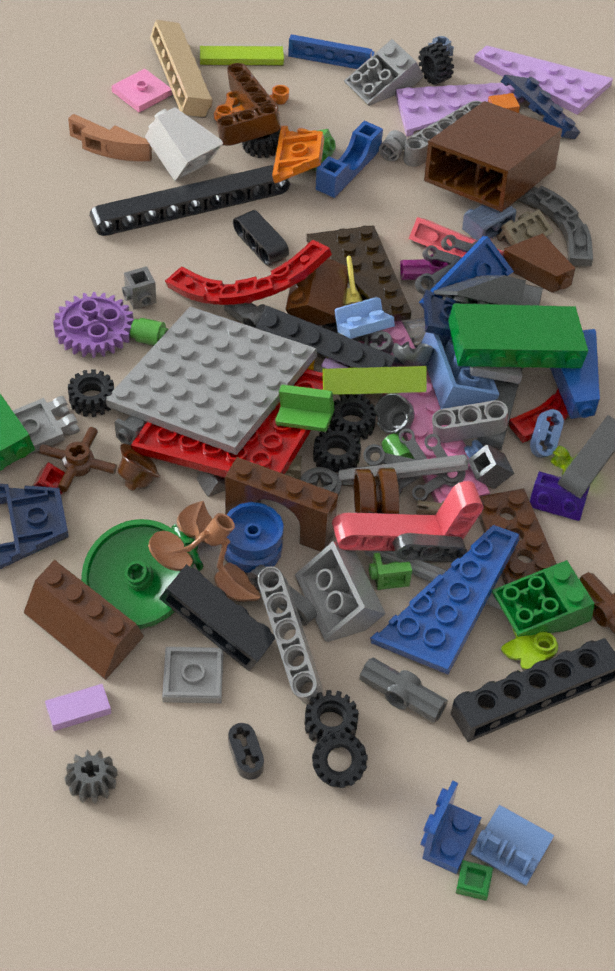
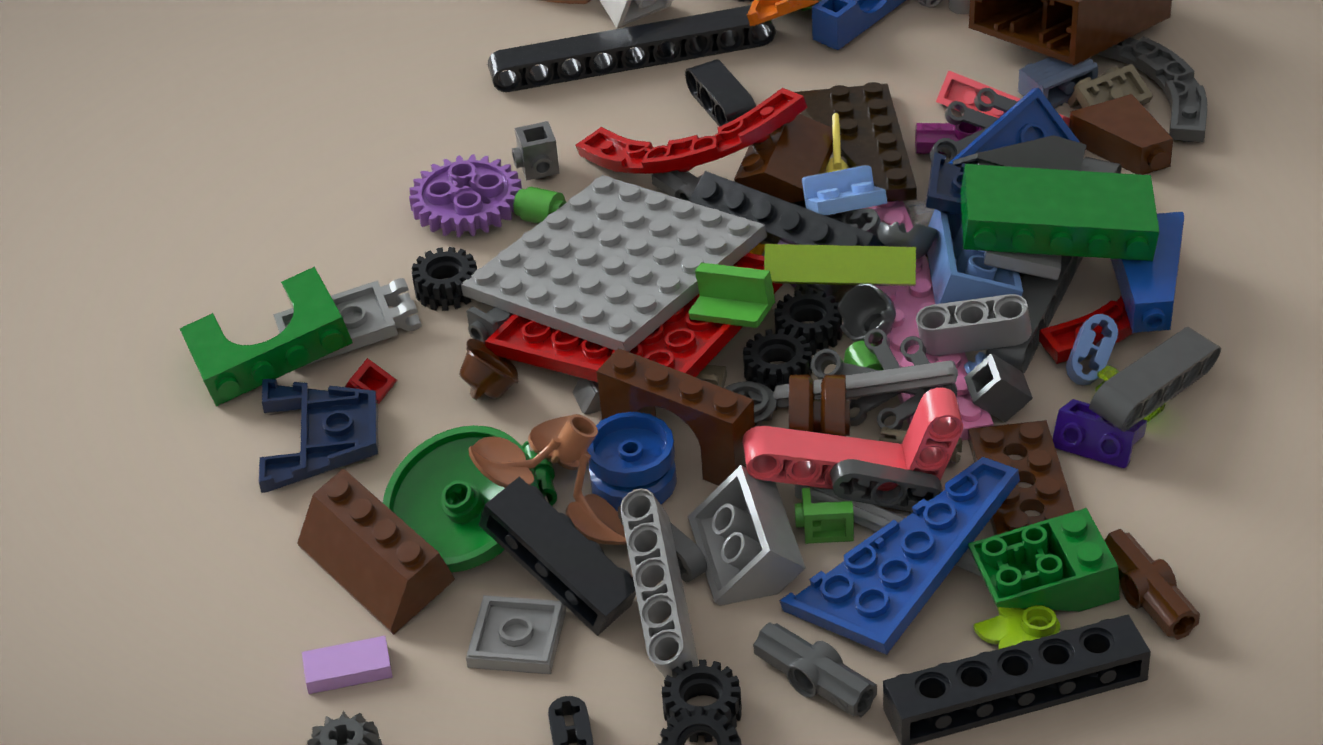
camera: 15 degrees right, 10 degrees down
reddish brown bar [39,427,117,492] -> none

